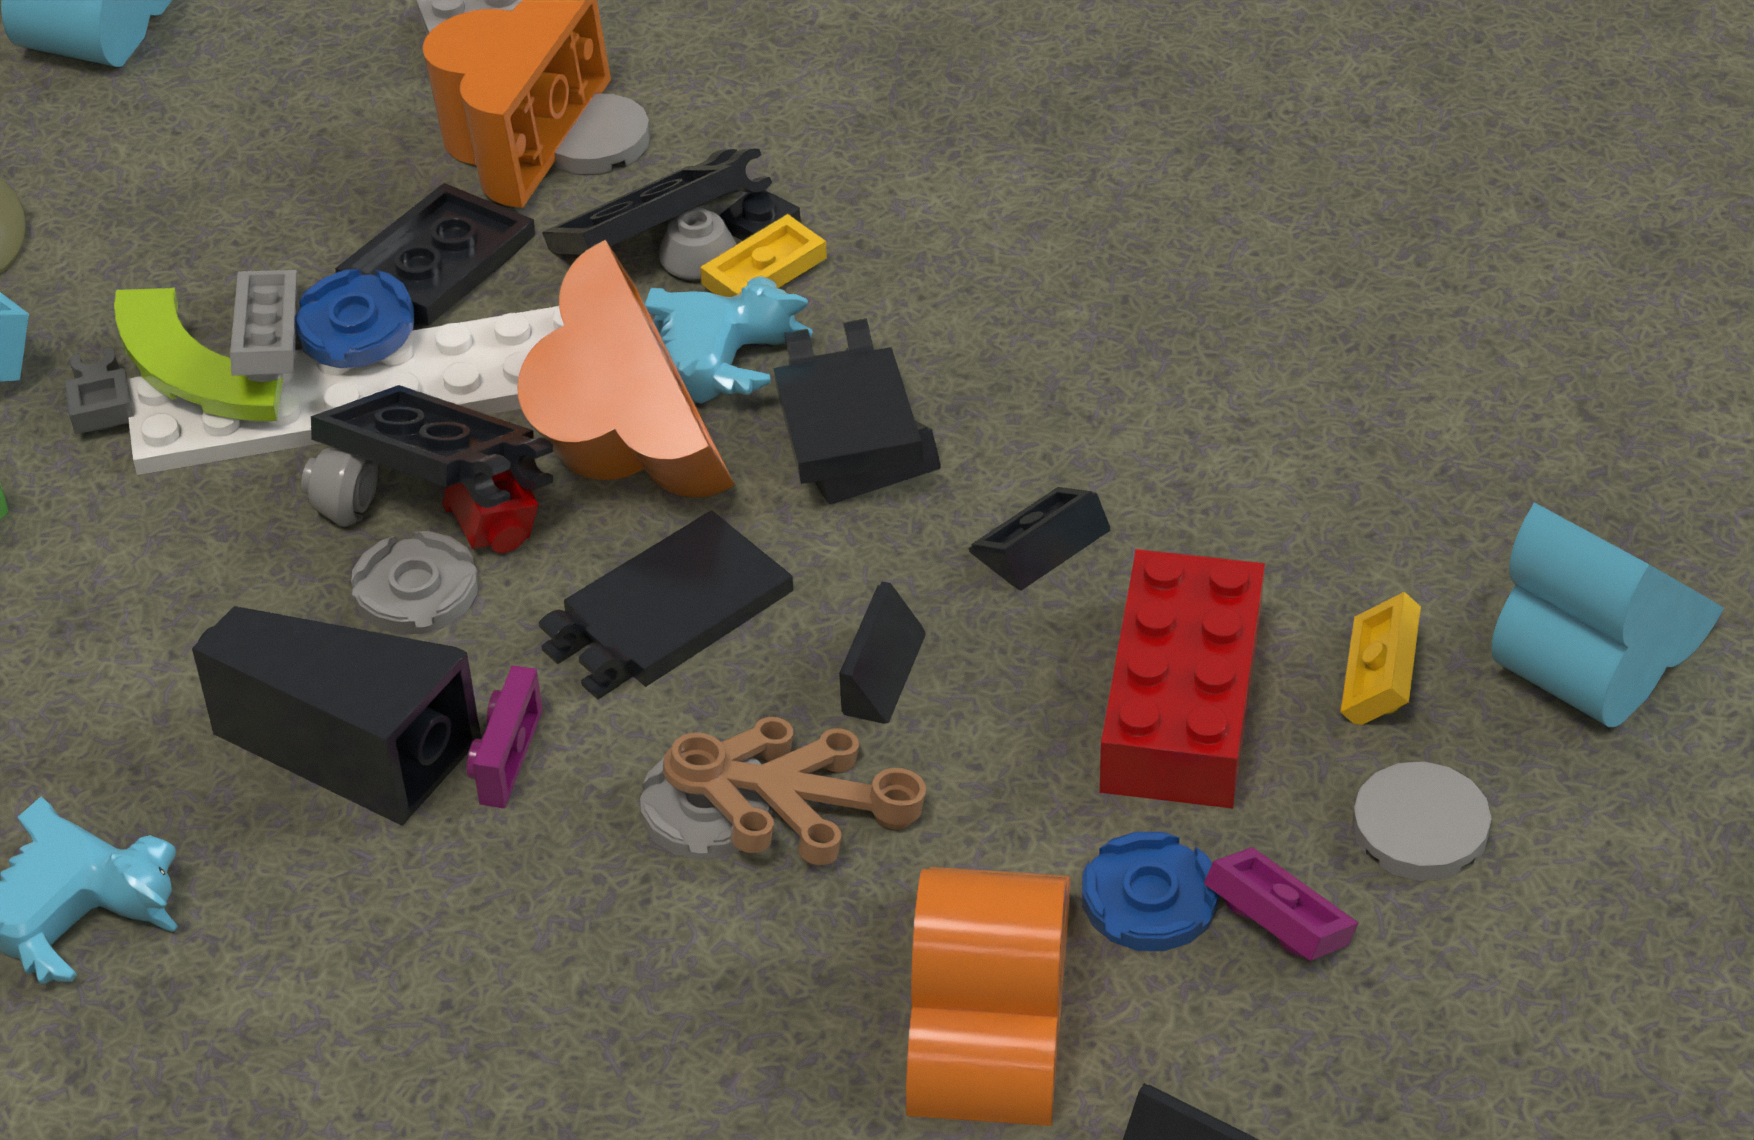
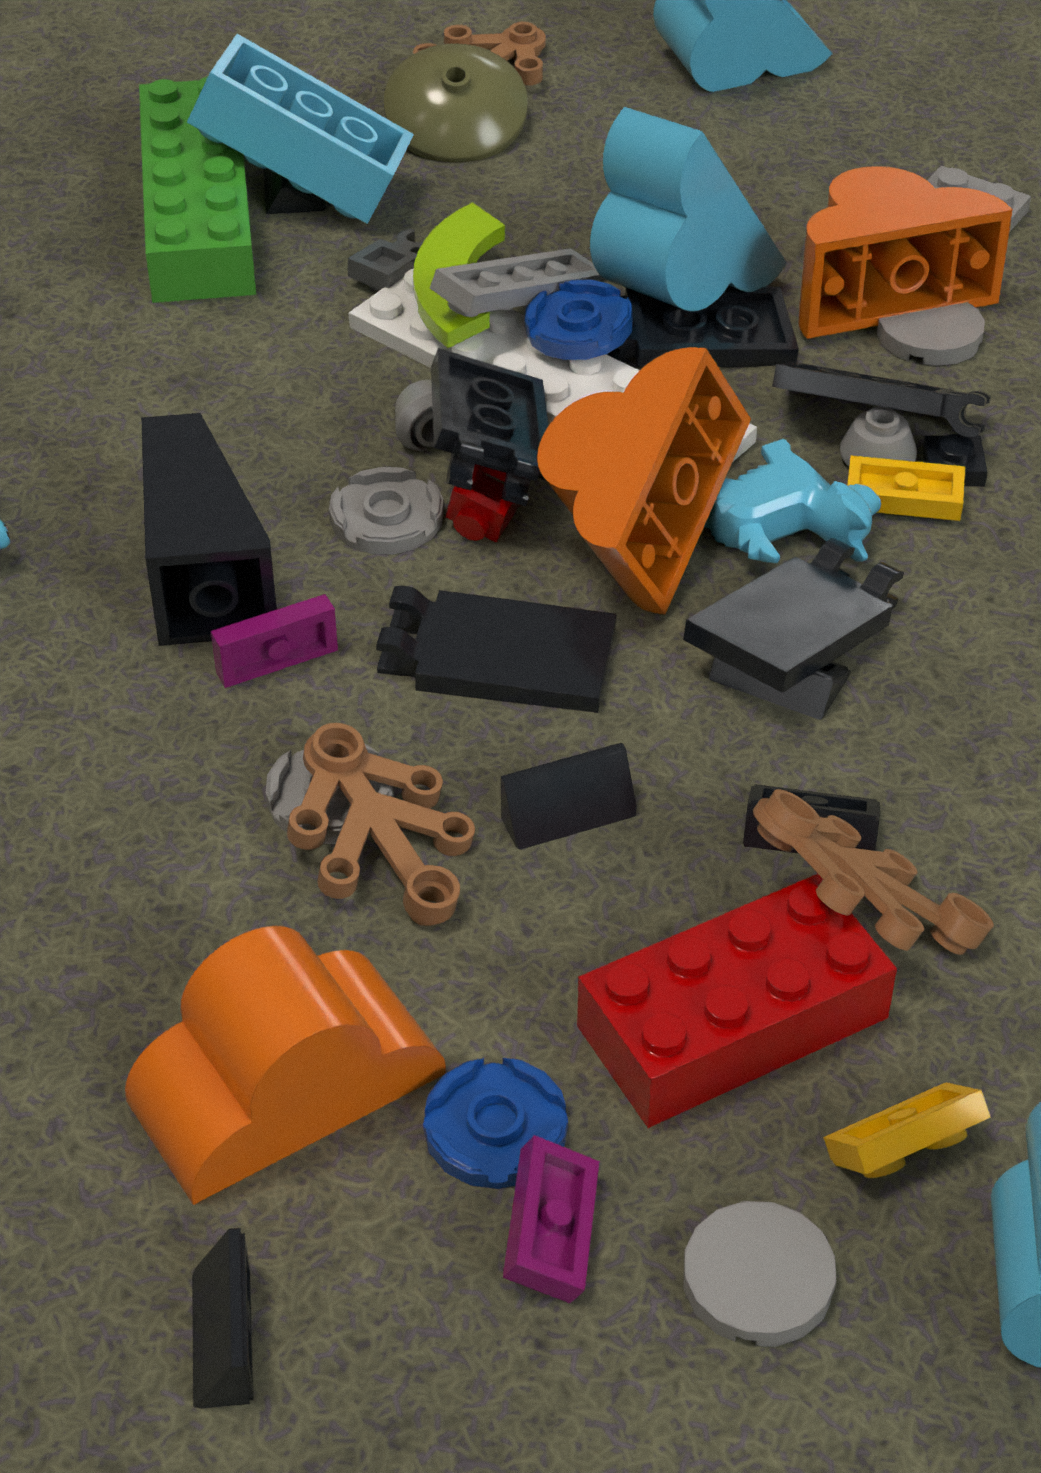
camera: 50 degrees right, 0 degrees up
none -> medium azure brick [590,107,787,311]
none -> medium nougat plant [753,789,994,955]

